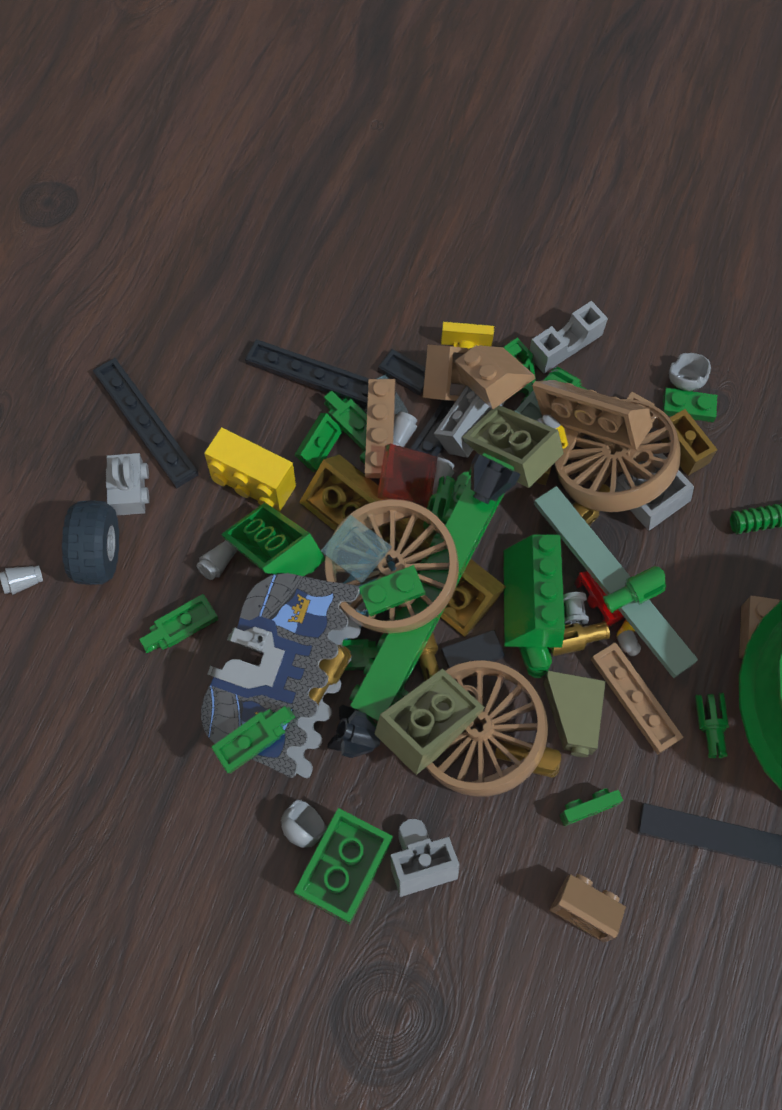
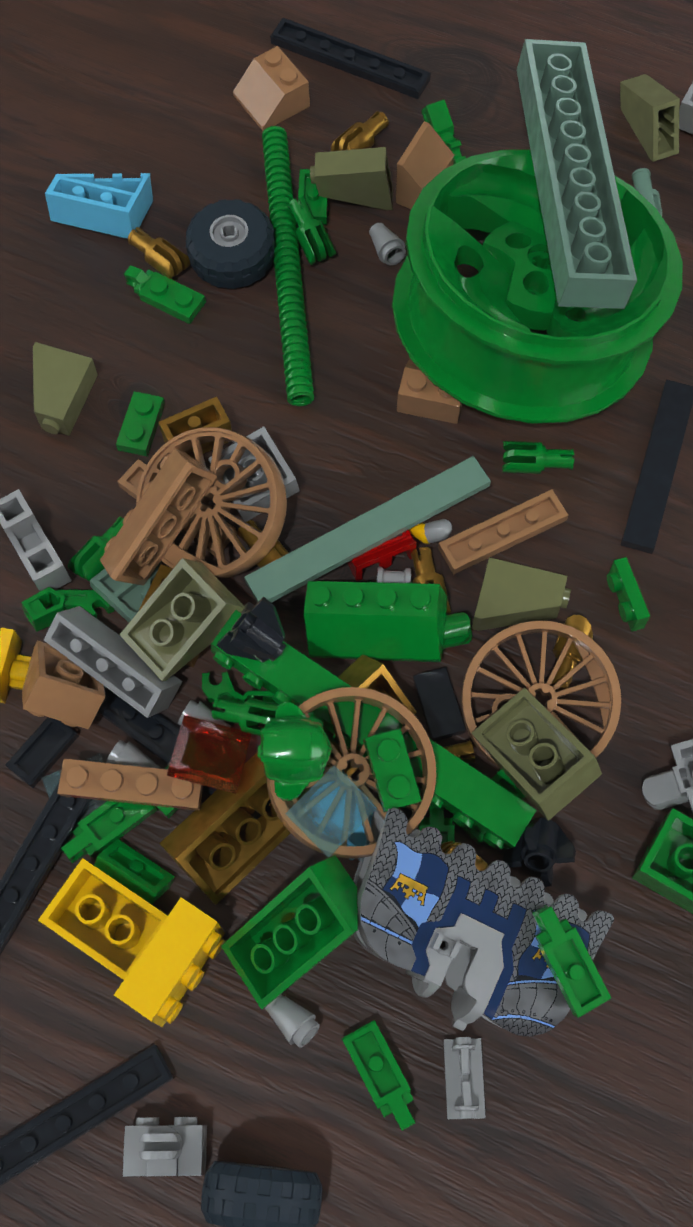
camera: 80 degrees left, 0 degrees up
light grey hair [281,800,326,848] -> none
medium nougat slope [455,345,535,409] -> none
arm [537,414,568,449] -> none
green arm [603,566,666,613] -> none
light grey hair [669,353,711,391] -> none
none -> olive slope [33,342,98,436]
none -> yellow brick [38,858,168,980]
none -> green piece [257,702,332,801]
none -> light grey hinge [444,1037,486,1119]

